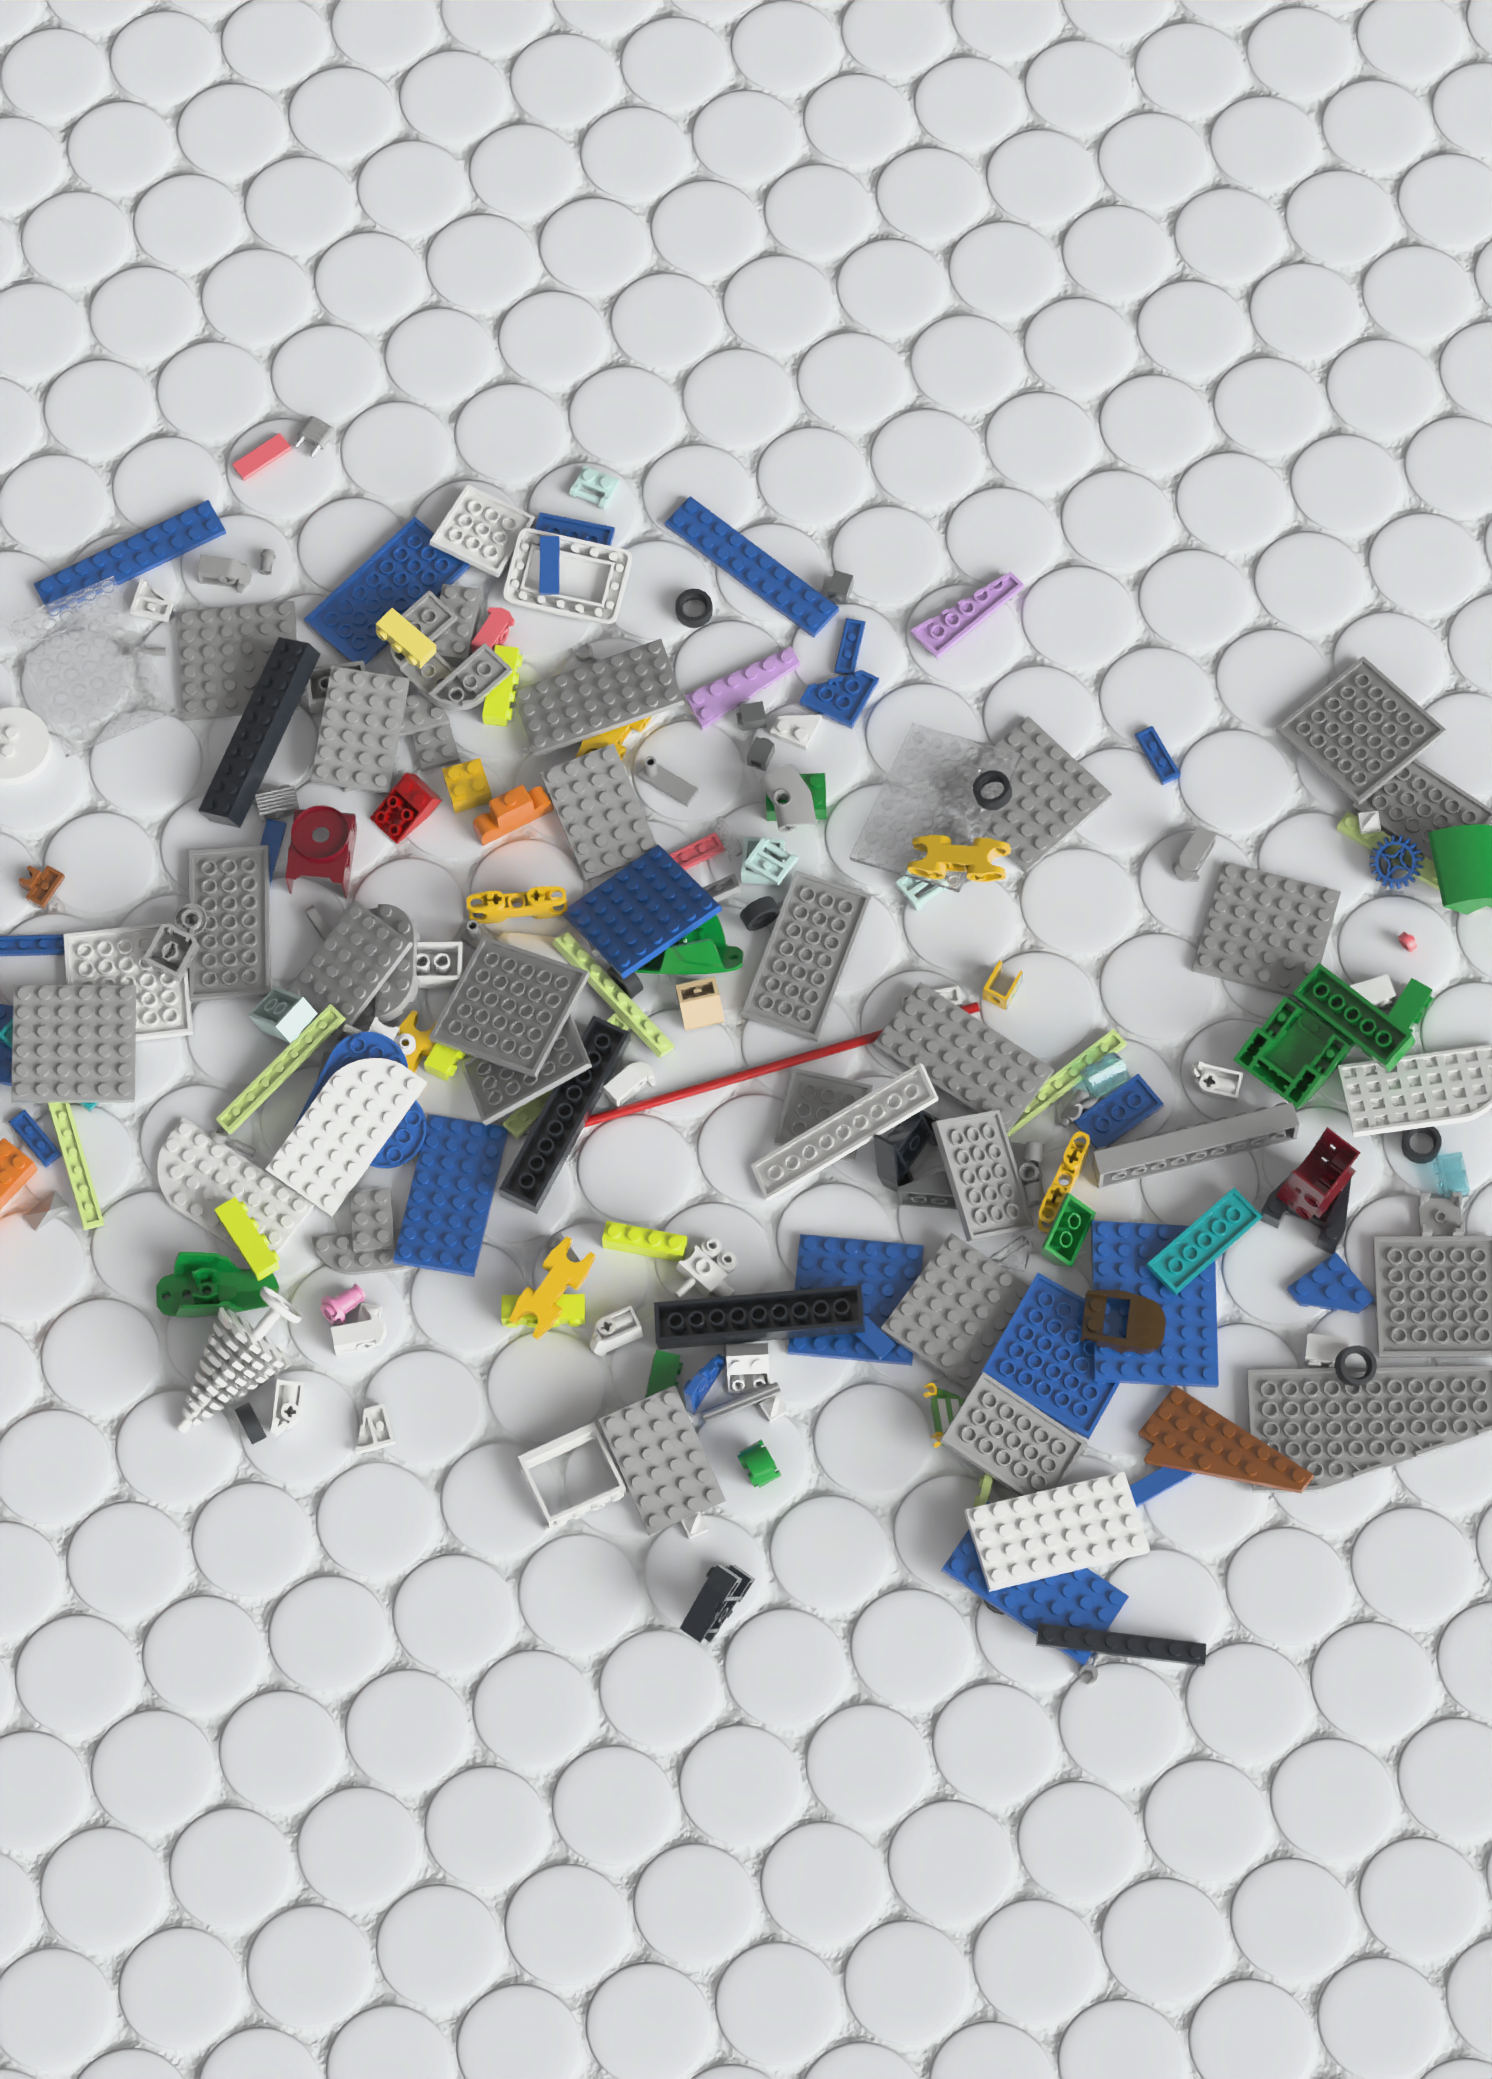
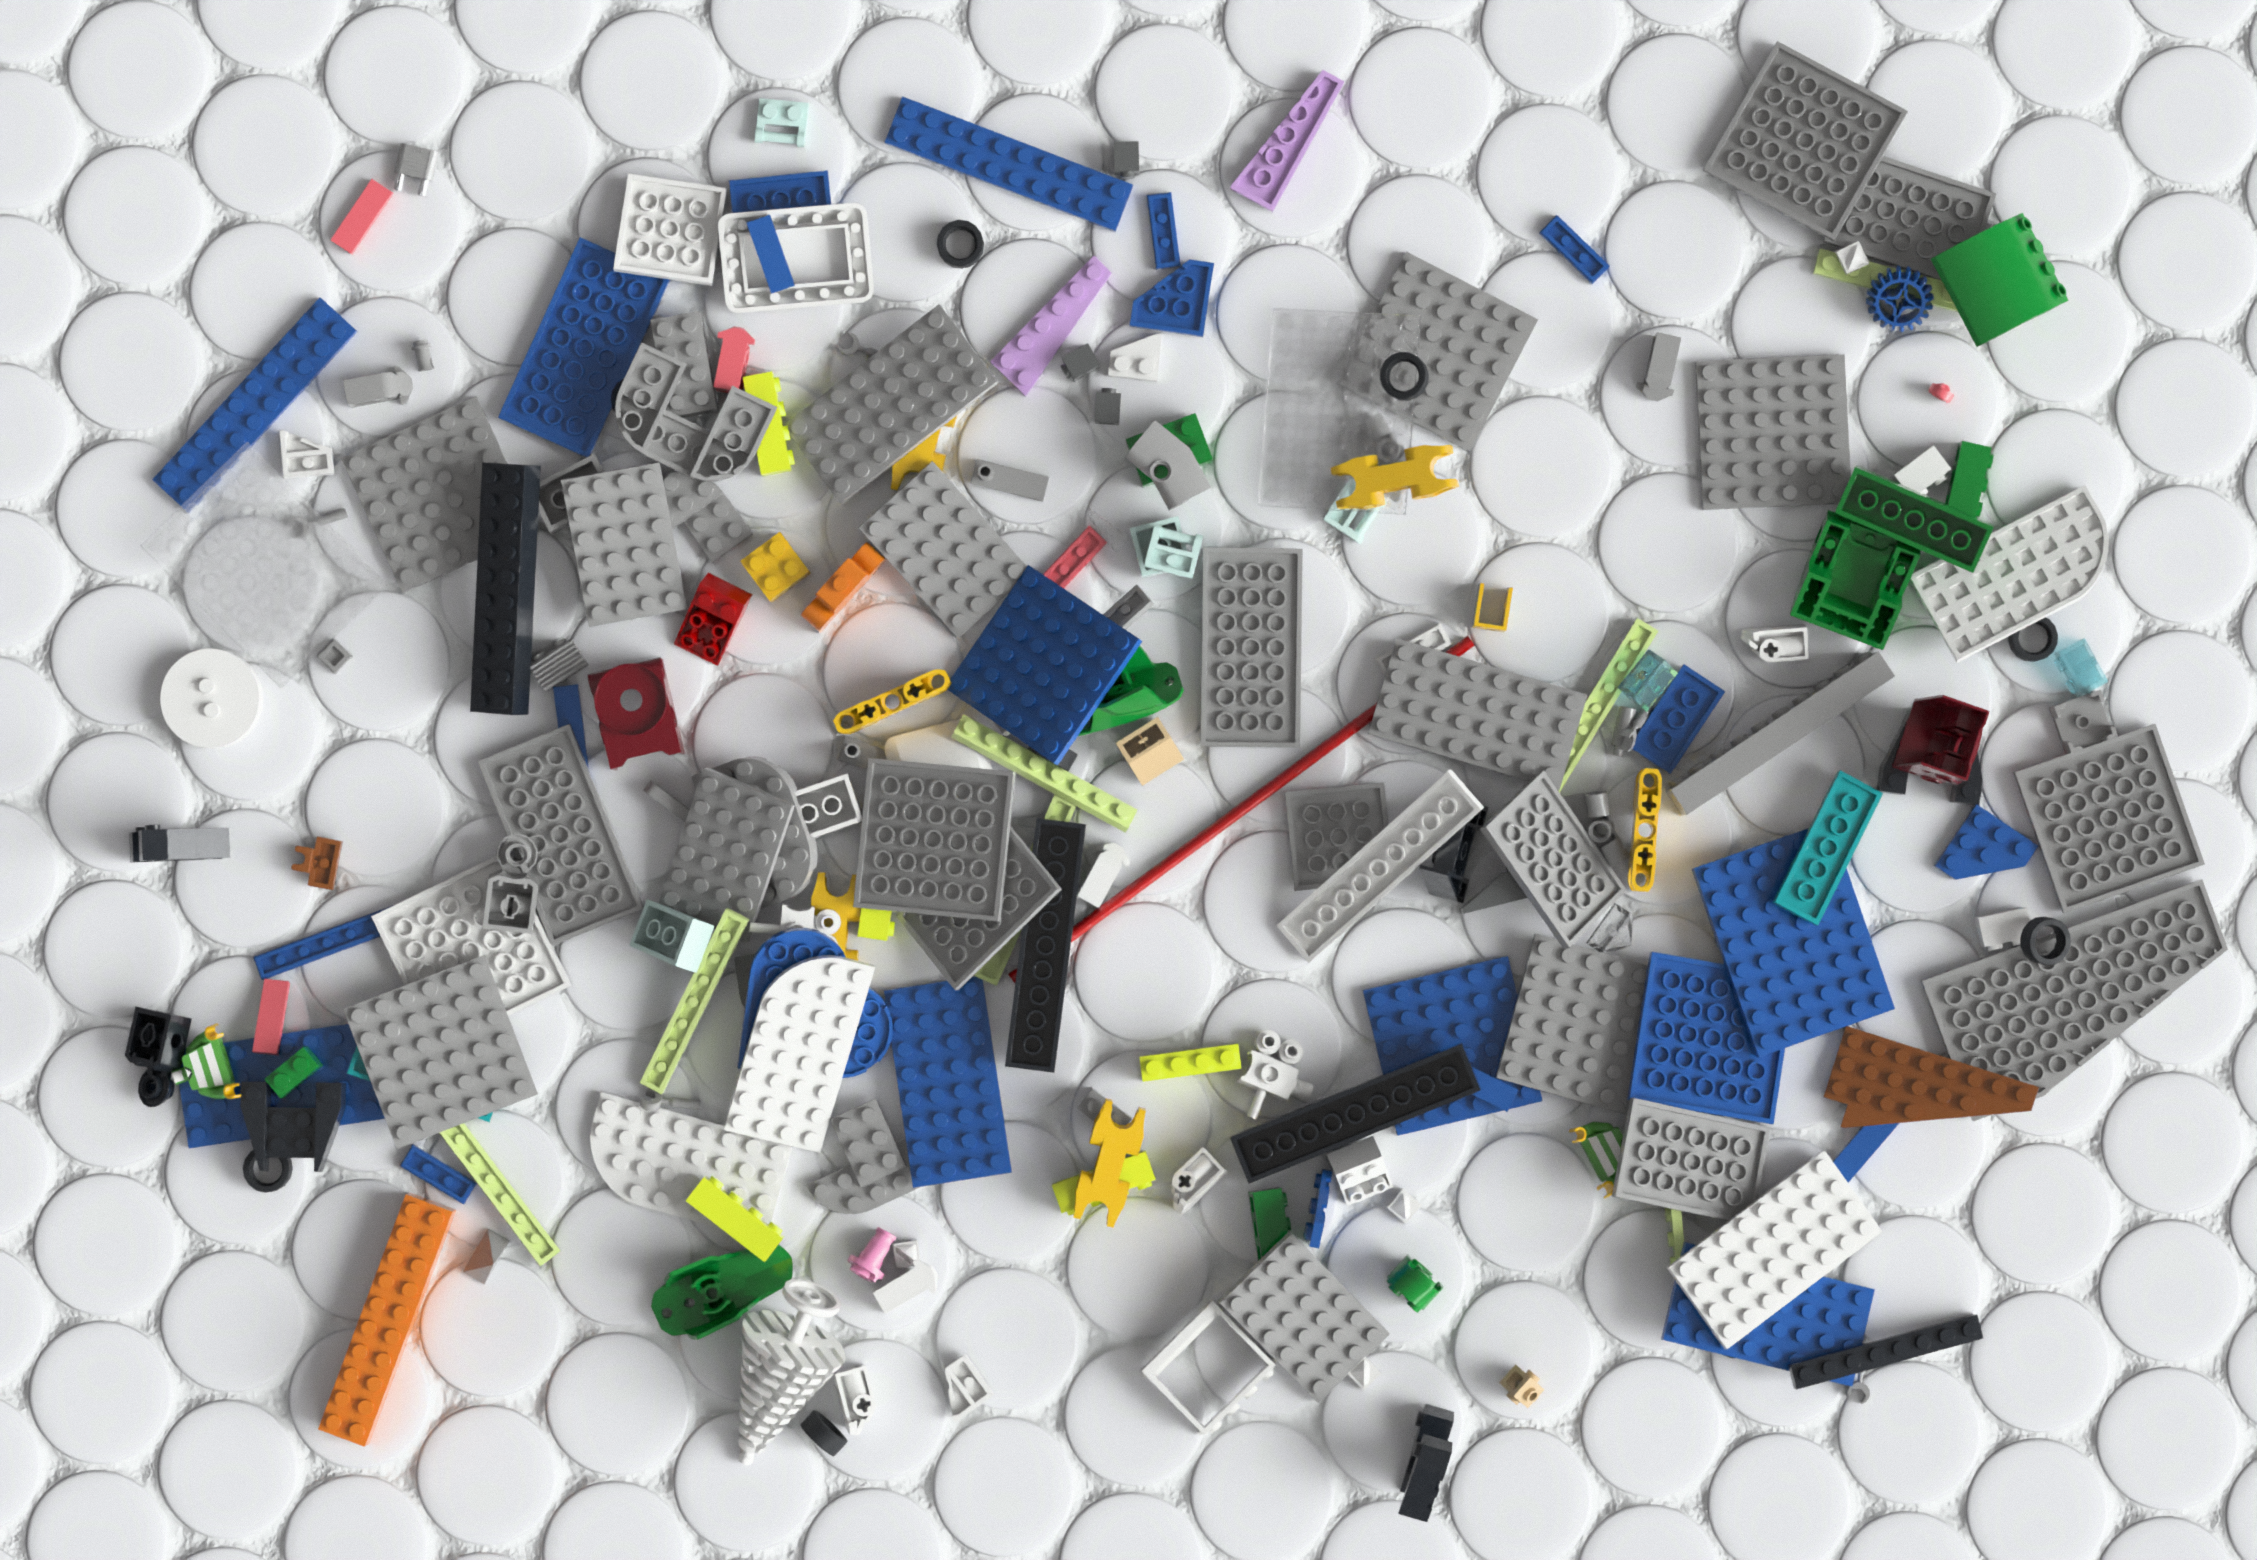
camera: 25 degrees left, 20 degrees up
light yellow brick [376,608,436,669] -> none
light grey axle [701,1382,781,1423] -> none
black tyre [740,896,780,931] -> none
green slope [1042,1193,1096,1267] -> none
dark brown slope [1080,1290,1166,1354] -> none
none -> light grey tile [317,639,353,674]
none -> tan brick [1499,1364,1544,1408]

